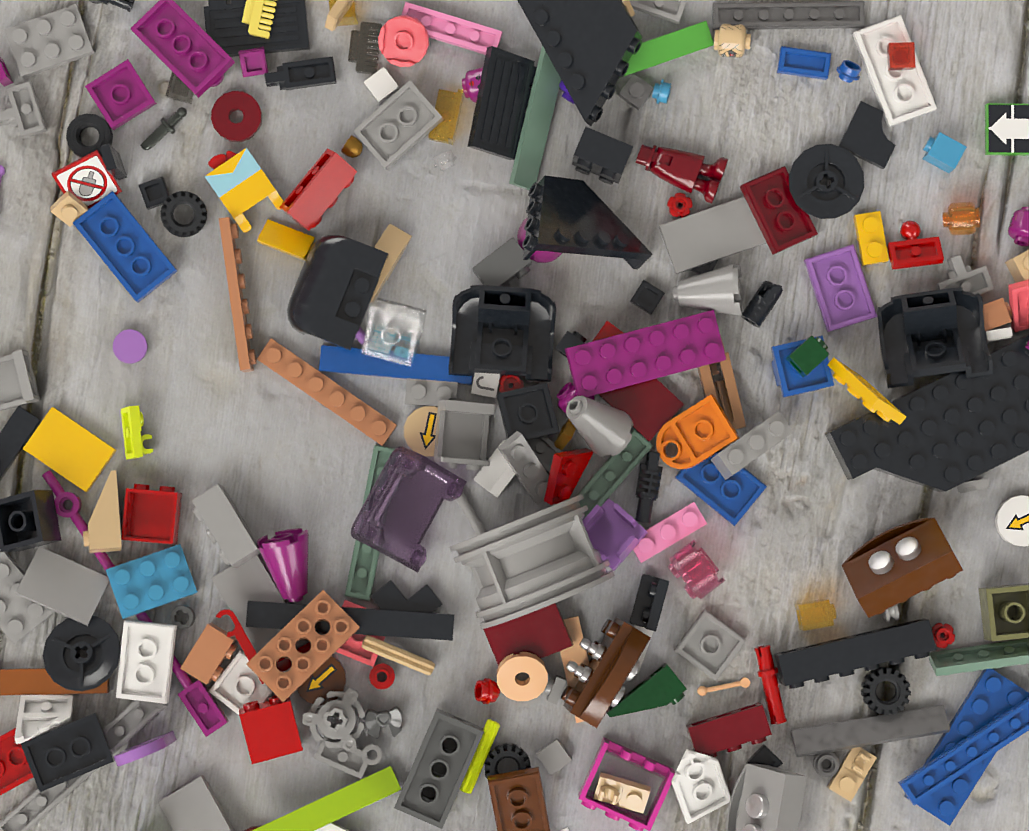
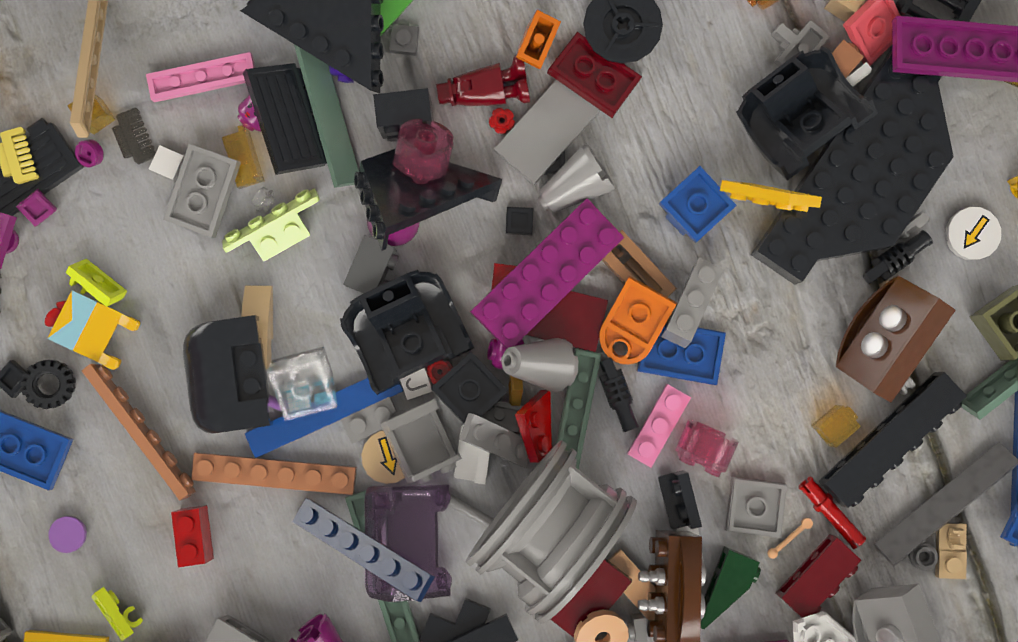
camera: 25 degrees left, 0 degrees up
dark red tile [211,91,262,142] -> none
yellow slope [257,219,315,261] -> none
black hinge [264,57,337,90] -> none
brick [279,148,357,231] -> none
pearl gold hinge [341,135,363,158] -> none
coral tile [378,15,429,67] -> none
black plate [555,331,587,358] -> none
medium lavender panel [582,498,648,571] -> none
dark azure plate [652,79,671,104] -> none
black hinge [740,281,783,328] -> none
black tile [746,744,783,768] -> none
dark green brick [785,336,830,377] -> none
medium lavender tile [804,244,877,333] -> none
yellow plate [853,211,889,266] -> none
black tyre [861,667,911,715] -> none
red plate [887,221,944,270] -> none
red plate [932,623,955,648] -> none
none -> neon yellow plate [66,259,127,307]
none -> magenta tile [75,139,104,167]
none -> red brick [171,505,214,568]
none -> yellowish green bracket [222,188,320,261]
none -> plate [292,498,435,602]
none -> clear pink brick [393,119,454,184]
none -> orange slope [516,10,561,69]
none -> black hinge [863,230,933,284]

